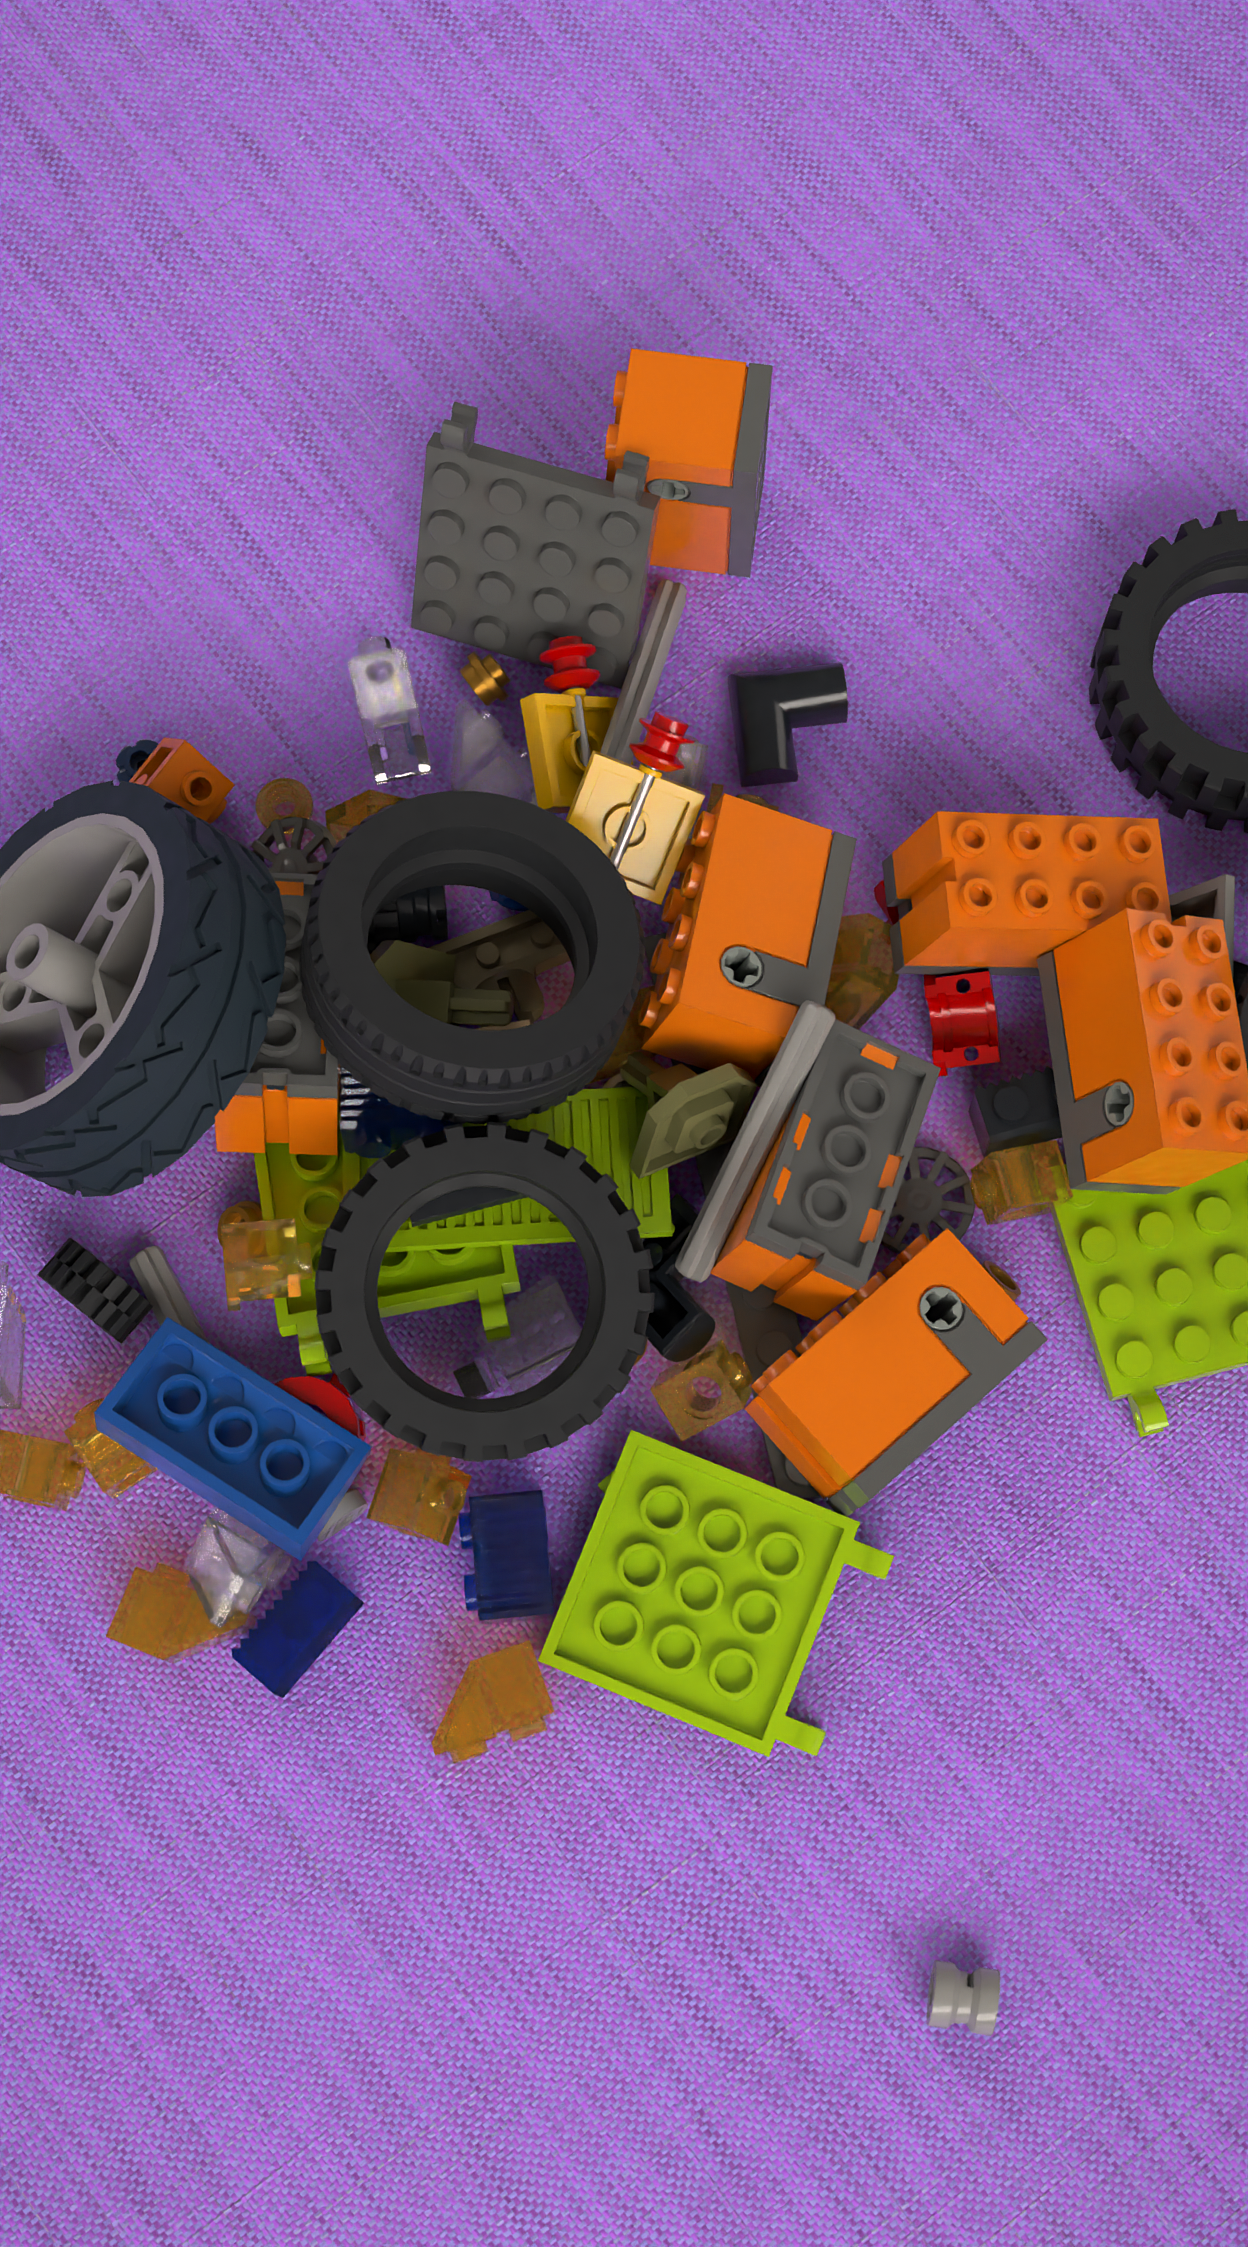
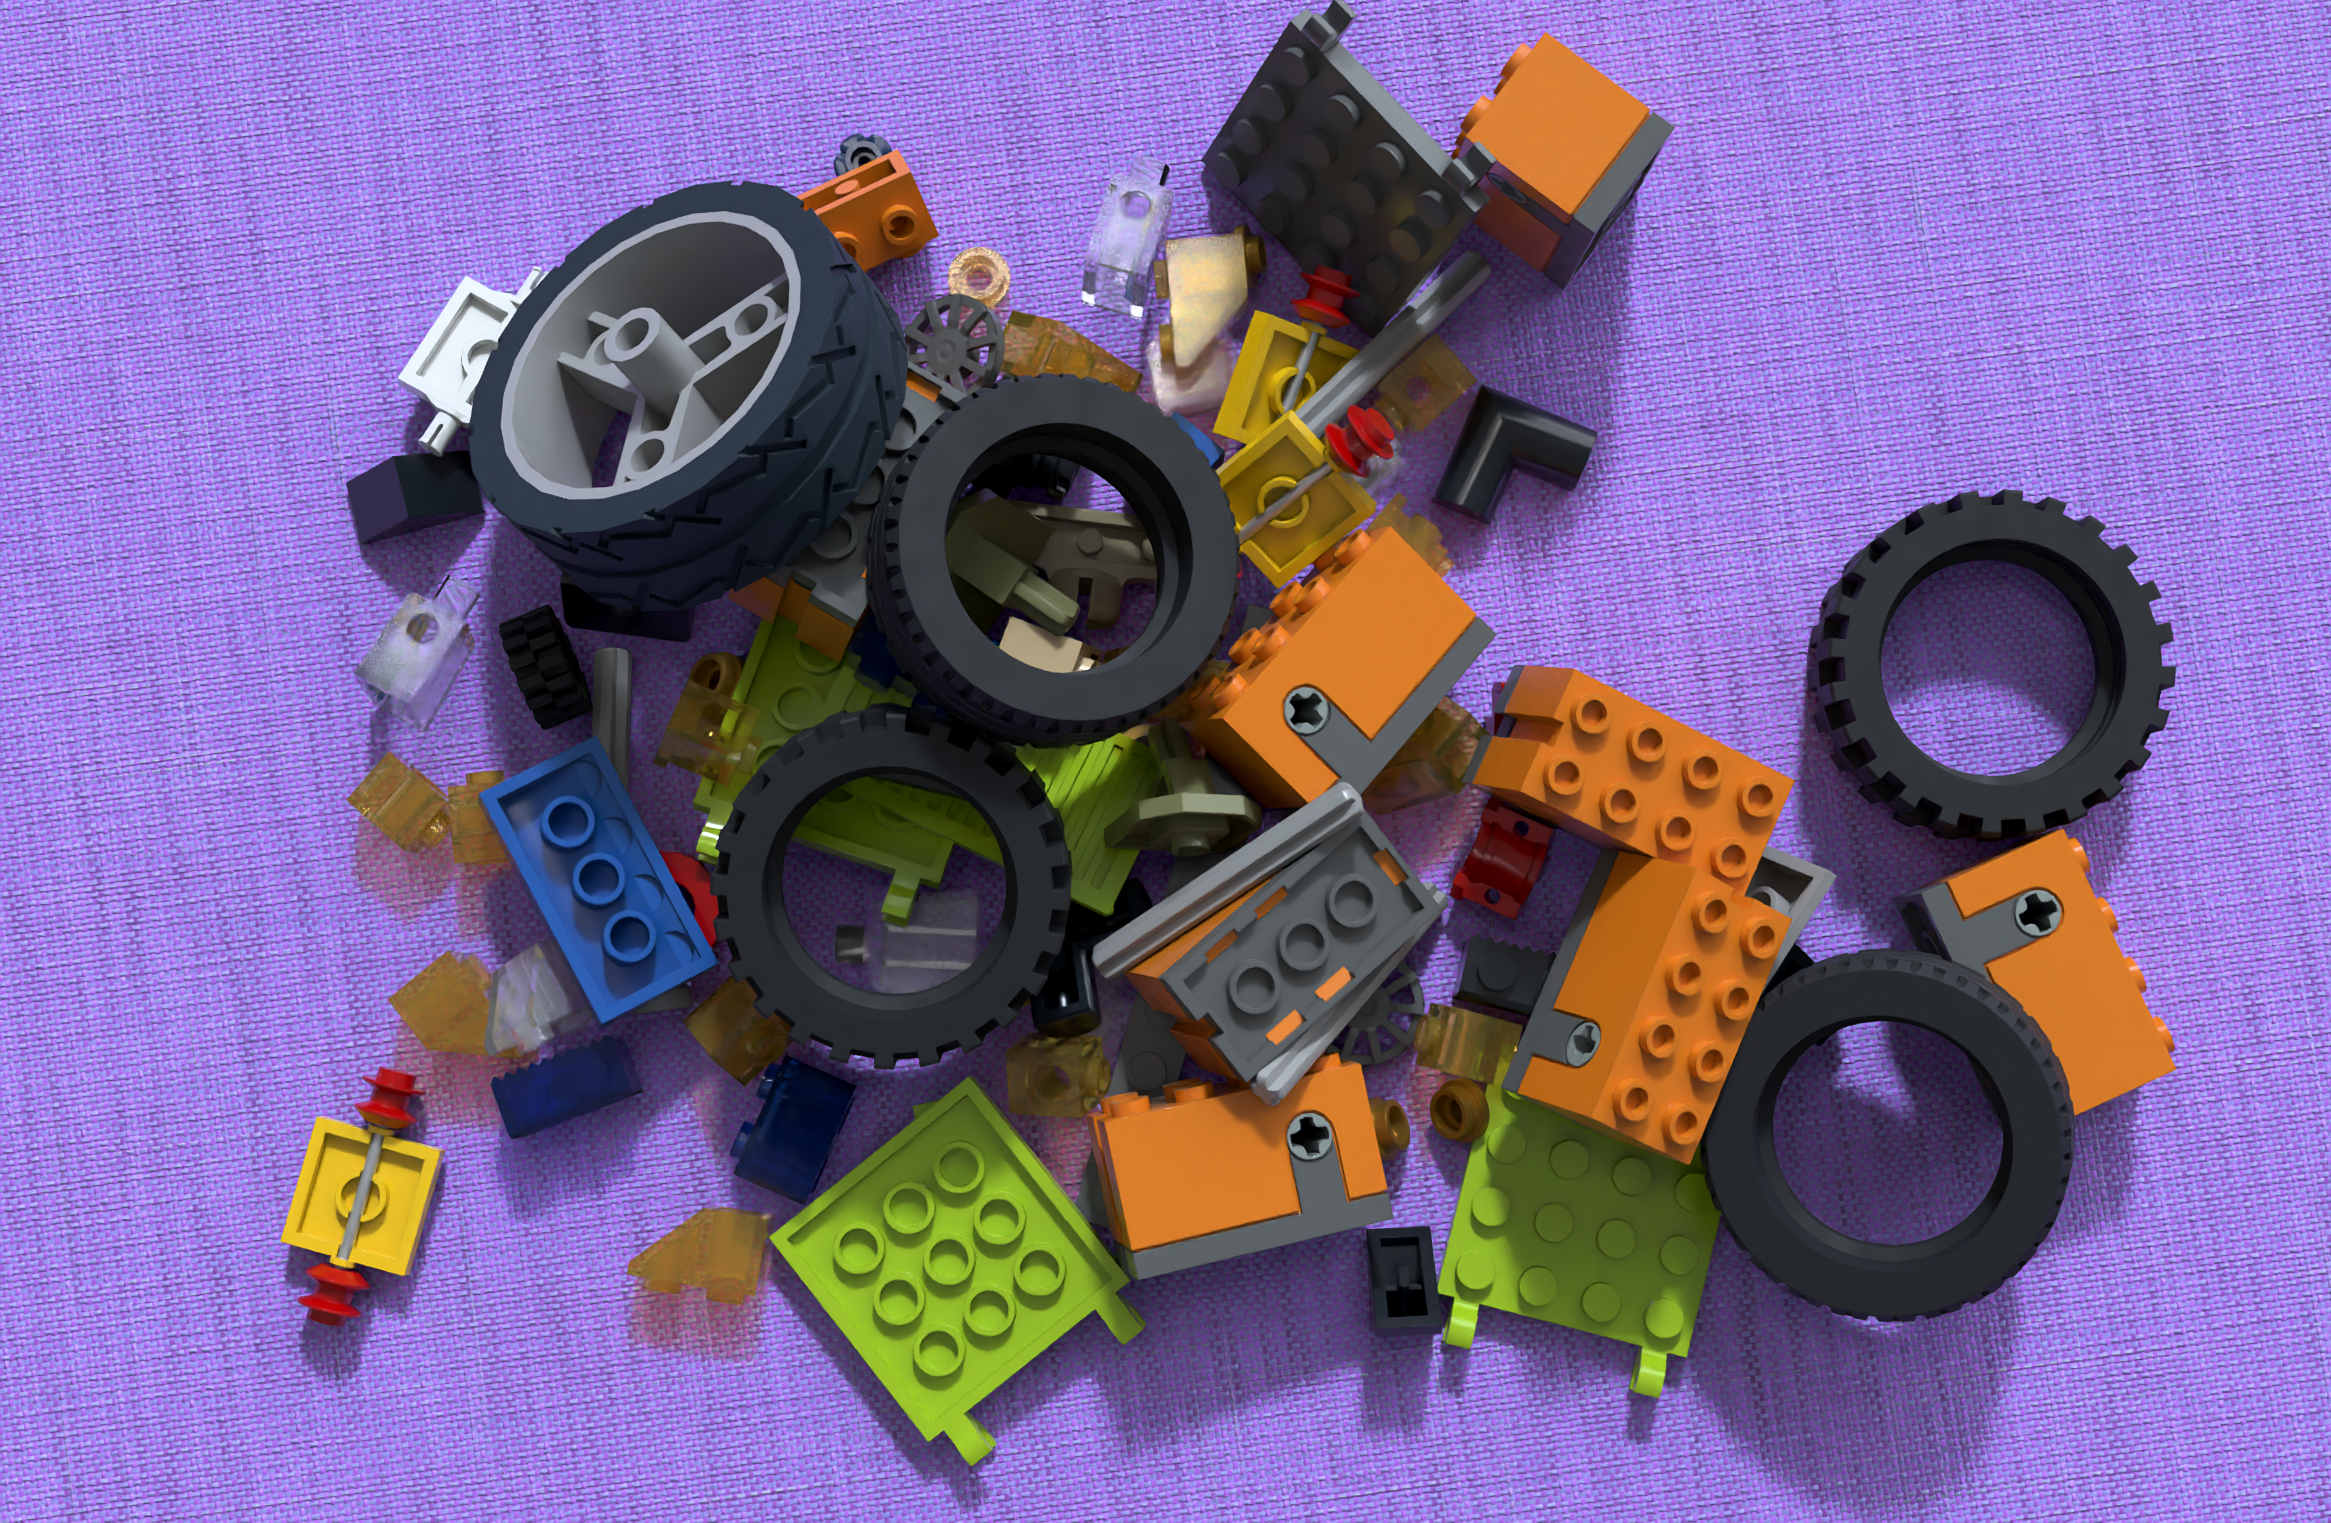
camera: 25 degrees right, 10 degrees up
none -> yellow plate [280,1066,446,1327]
none -> black slope [560,573,696,643]
none -> clear yellow slope [1153,234,1248,380]
none -> light grey axle [1250,882,1448,1106]
none -> black slope [1366,1226,1442,1337]
none -> clear yellow brick [1374,333,1478,434]
none -> pearl gold plate [1430,1078,1490,1143]

